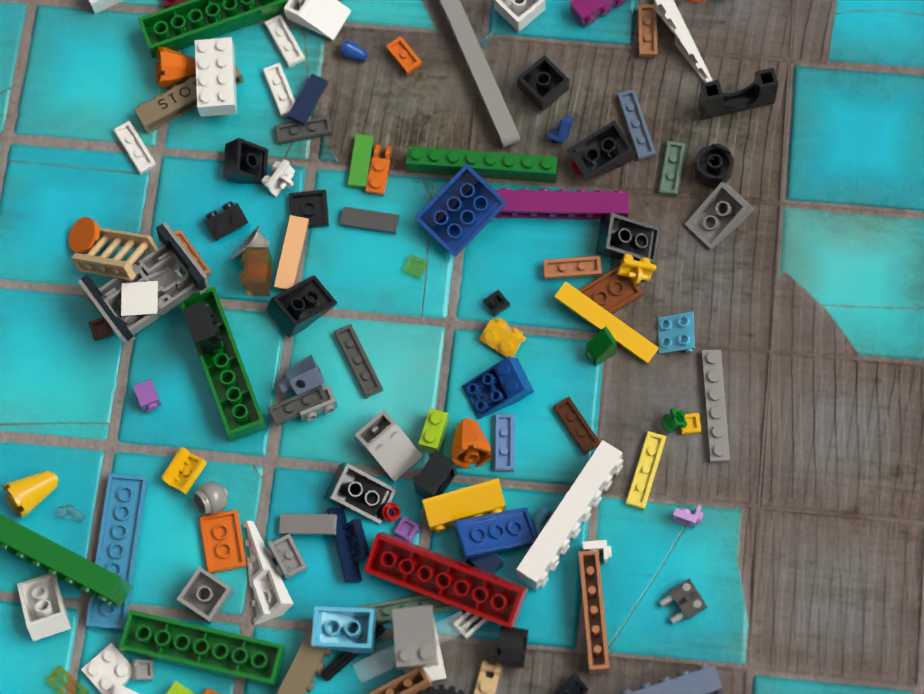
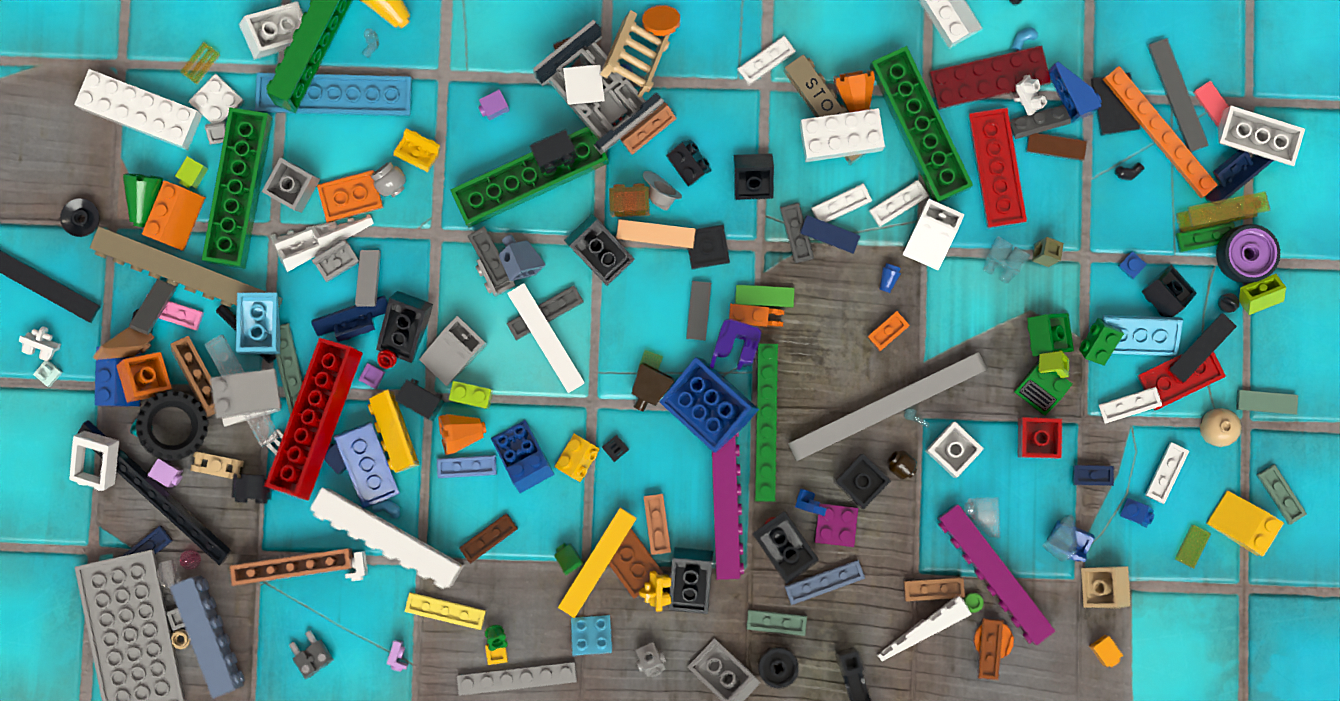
camera: 80 degrees right, 15 degrees up
white hips [261,159,295,197] -> none
none -> white tile [507,283,585,393]
none -> dark brown torso [631,362,675,412]
none -> light grey brick [635,642,666,677]
none -> dark purple animal [709,319,761,370]
none -> magenta plate [815,504,858,547]
none -> dark brown head [887,450,917,479]

